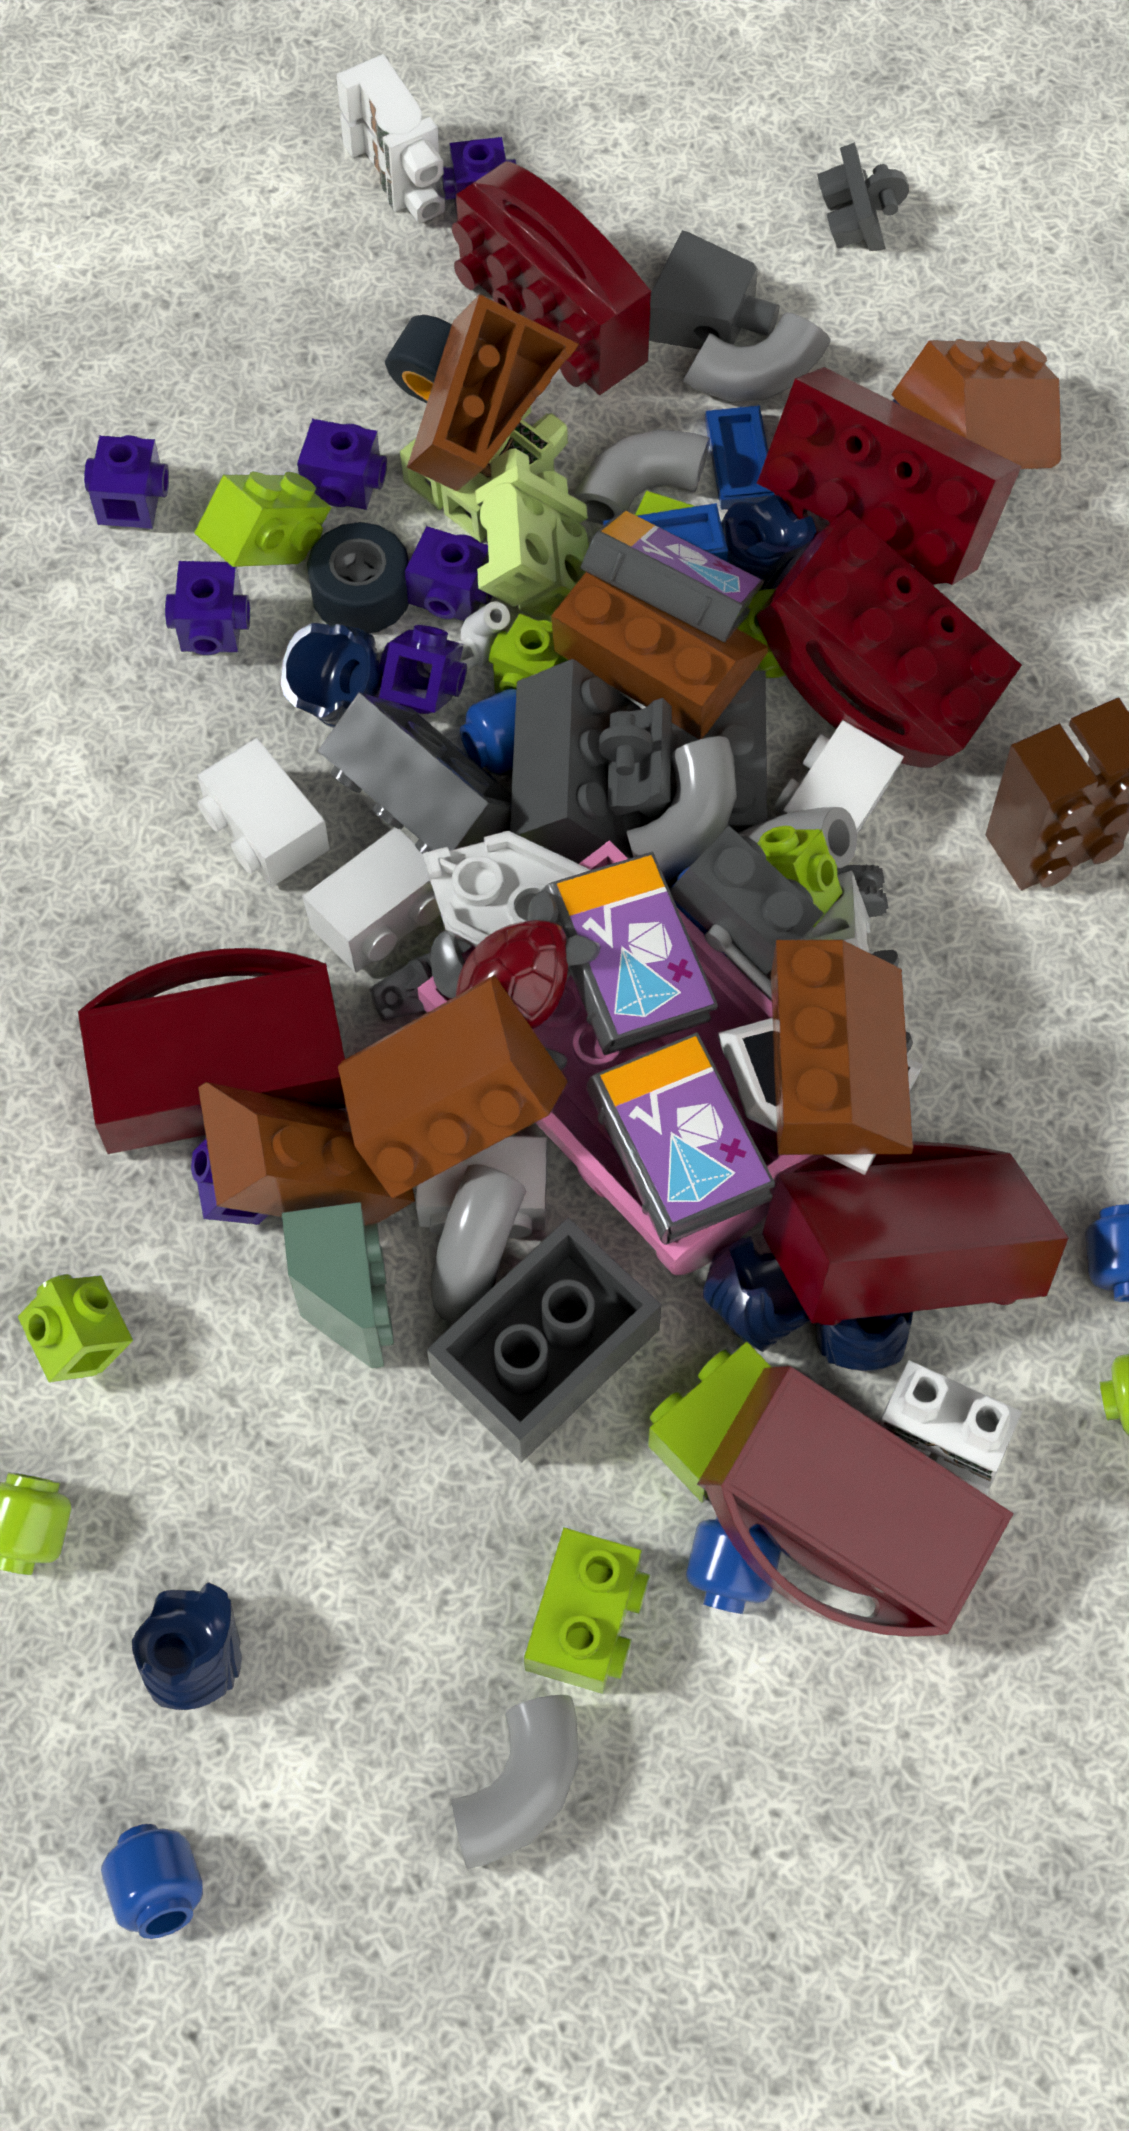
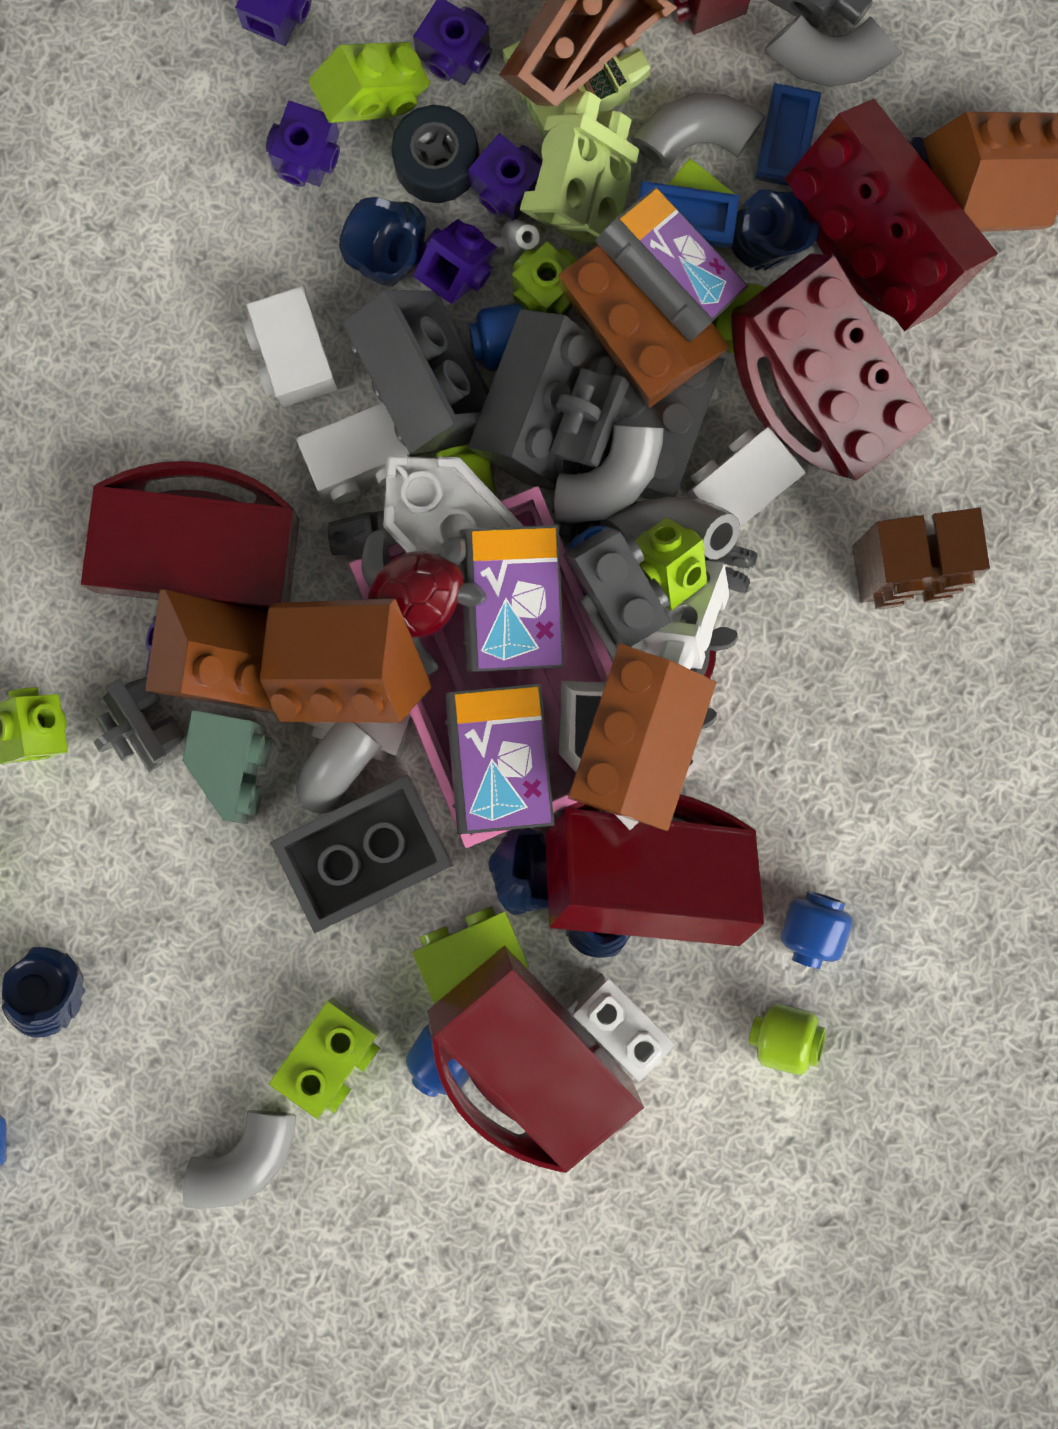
camera: 20 degrees right, 20 degrees up
none -> dark grey hips [94,677,184,772]

